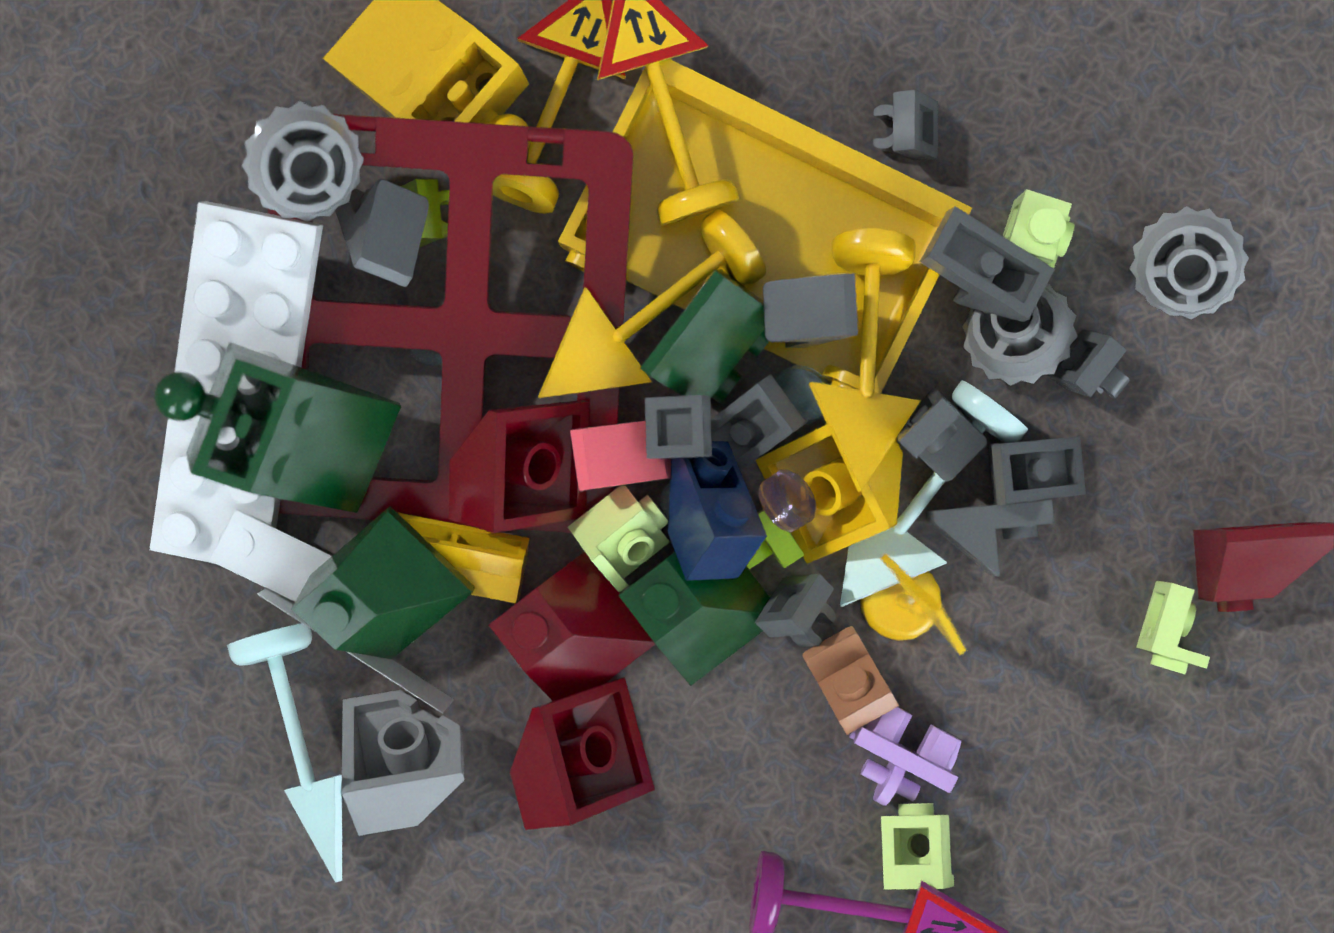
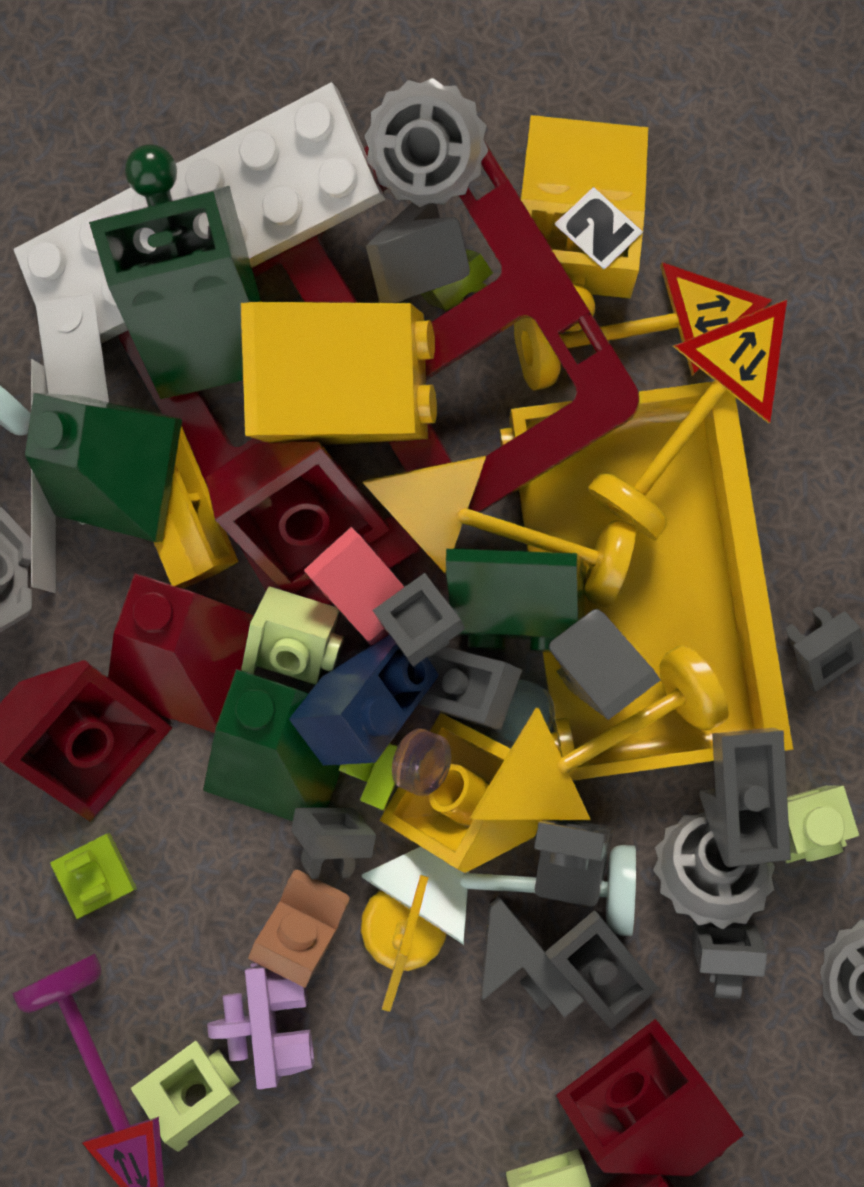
camera: 55 degrees right, 5 degrees down
none -> lime tile [50,833,137,919]
none -> yellow slope [241,302,437,445]
none -> sticker [555,187,643,269]
none -> dark red slope [555,1018,744,1176]

